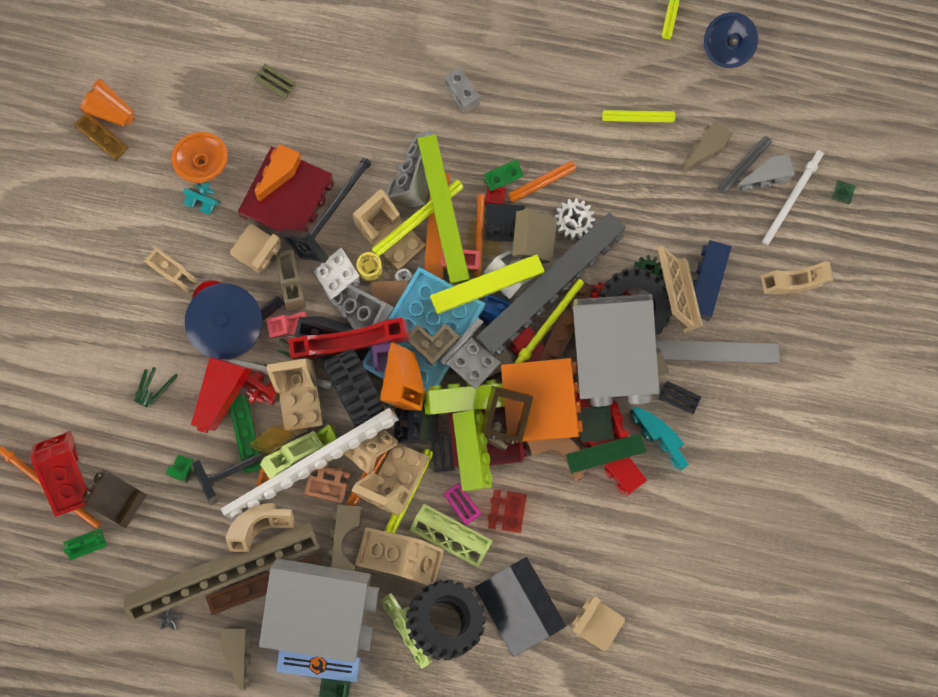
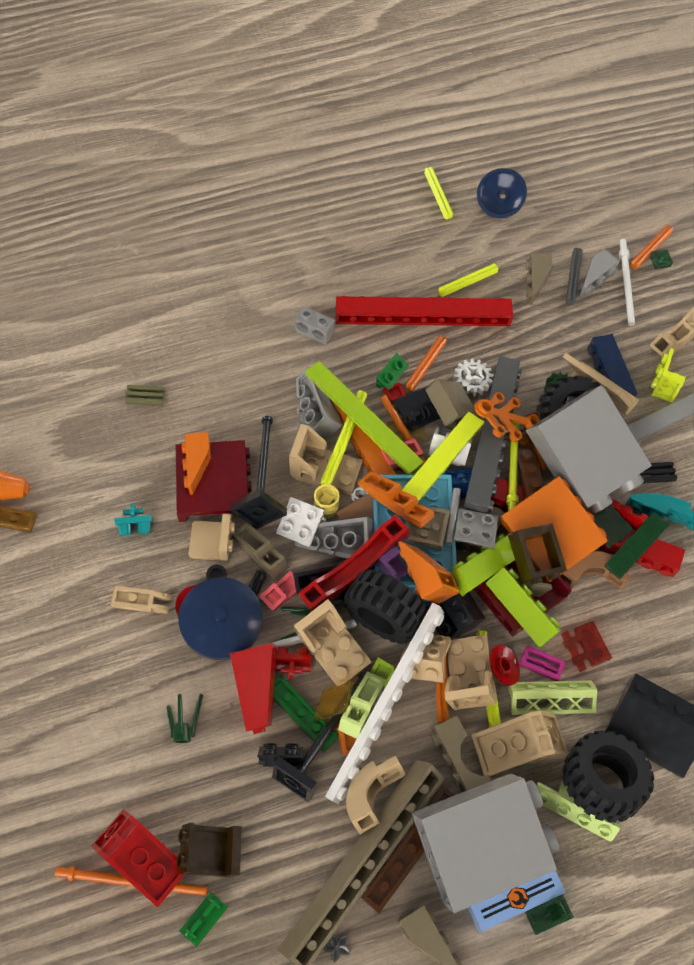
camera: 30 degrees left, 15 degrees down
green panel [166,455,196,483] -> none
orange dish [171,132,228,183] -> none
nougat plate [304,464,351,504] -> none
black tile [432,432,454,473] -> none
none -> black tile [206,565,227,580]
none -> black hinge [257,743,303,767]
none -> red brick [335,296,513,326]
none -> orange slope [358,471,434,528]
none -> orange plant [474,392,540,442]
none -> red dish [489,644,520,686]
none -> orange axle [630,225,673,270]
none -> neon yellow bracket [651,348,686,402]

